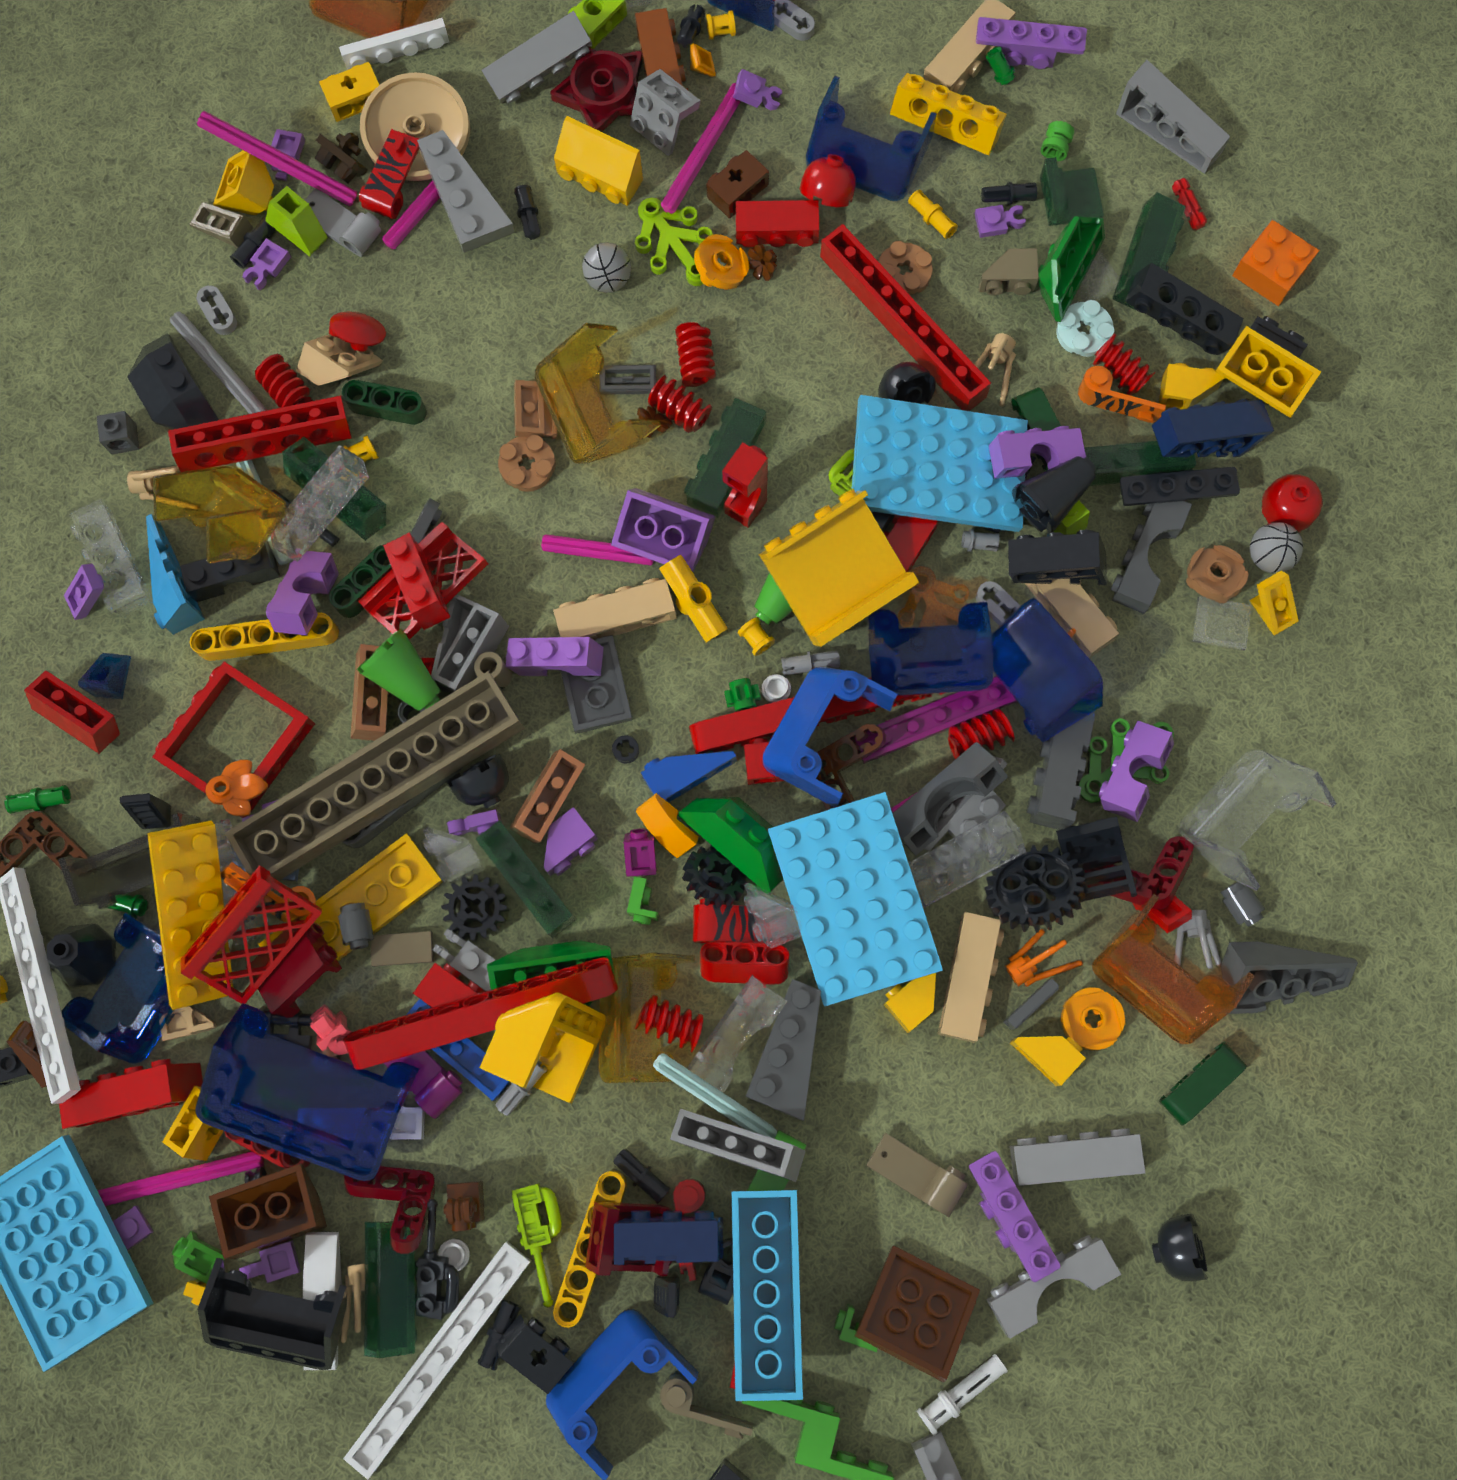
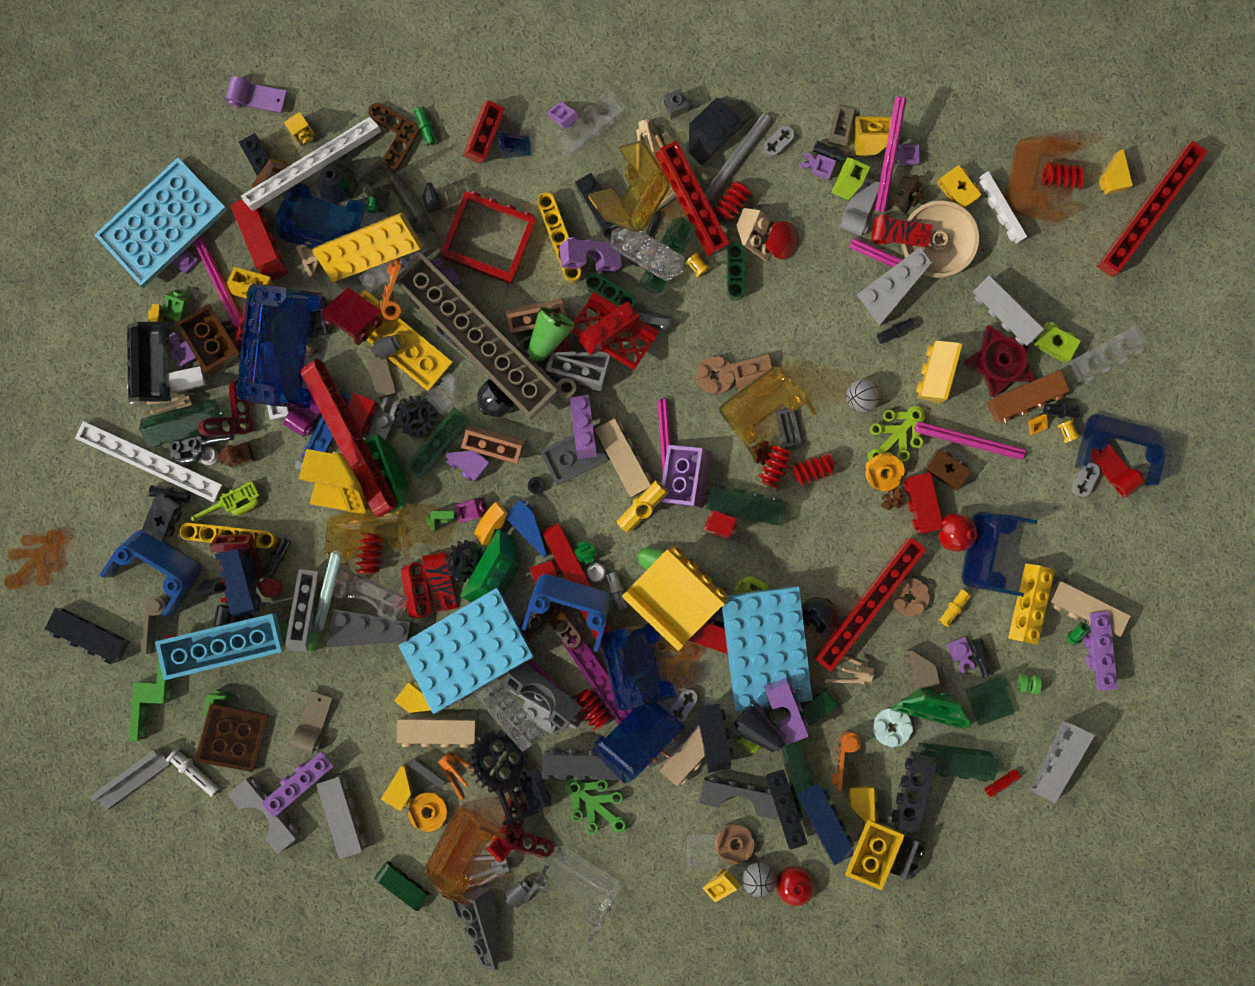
camera: 70 degrees right, 10 degrees up
dark azure wedge [146,514,205,635] -> none
red fence [181,865,322,1005] -> none
orange plate [205,760,268,816] -> none
coral hips [310,1004,352,1055] -> none
medium lavender plate [447,809,503,837] -> none
light grey bracket [630,69,701,156] -> none
medium lavender plate [733,69,782,110] -> none
yellow bush [737,617,775,656] -> none
clear slope [744,883,802,949] -> none
light grey pin [961,529,999,552] -> none
red piece [1093,333,1156,396] -> none
medium lavender arch [1099,721,1174,822] -> none
black cylinder [1152,1214,1208,1281] -> none
orange brick [1232,219,1320,306] -> none

